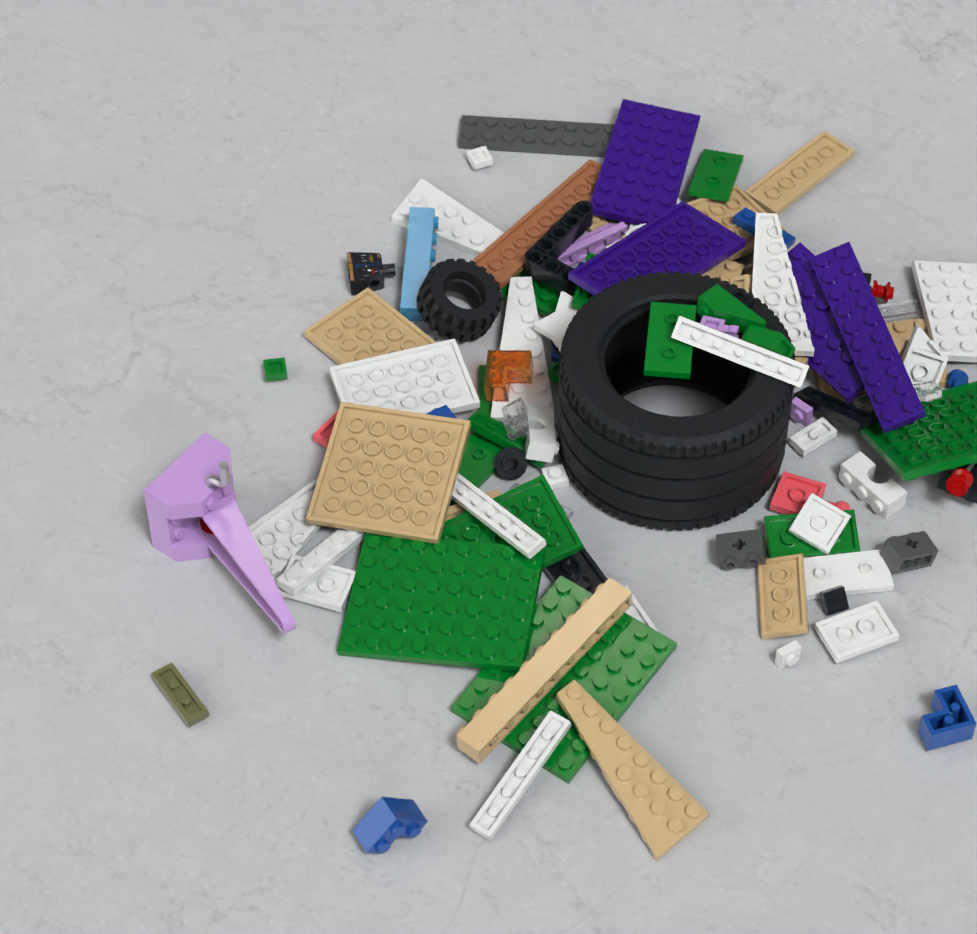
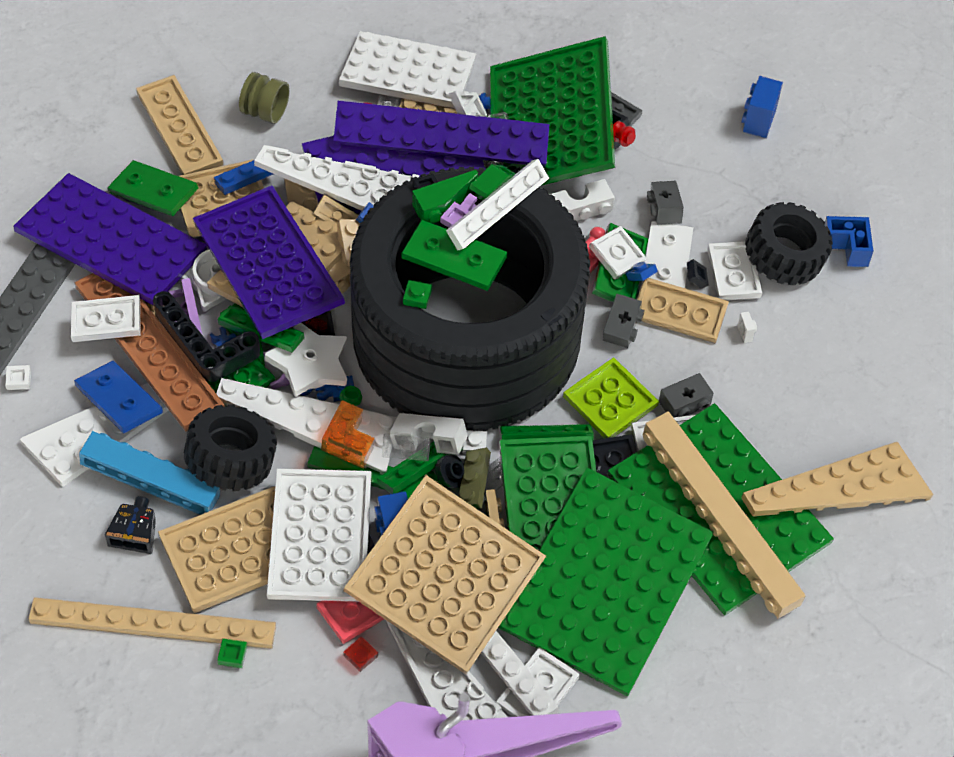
camera: 75 degrees left, 5 degrees up
blue brick [352,797,428,854] -> none
white plate [451,473,547,559] -> none
white plate [469,710,571,841] -> none
none -> tan plate [29,597,276,649]
none -> white plate [71,295,141,342]
none -> blue plate [74,361,163,434]
none -> olive wheel [239,72,290,124]
none -> clear red plate [343,636,378,672]
none -> green plate [403,280,432,309]
none -> olive plate [459,447,491,510]
none -> green tile [500,424,594,441]
none -> lime plate [563,357,659,438]
none -> blue plate [626,262,658,281]
none -> dark grey brick [659,373,714,418]
none -> black tyre [745,202,833,285]

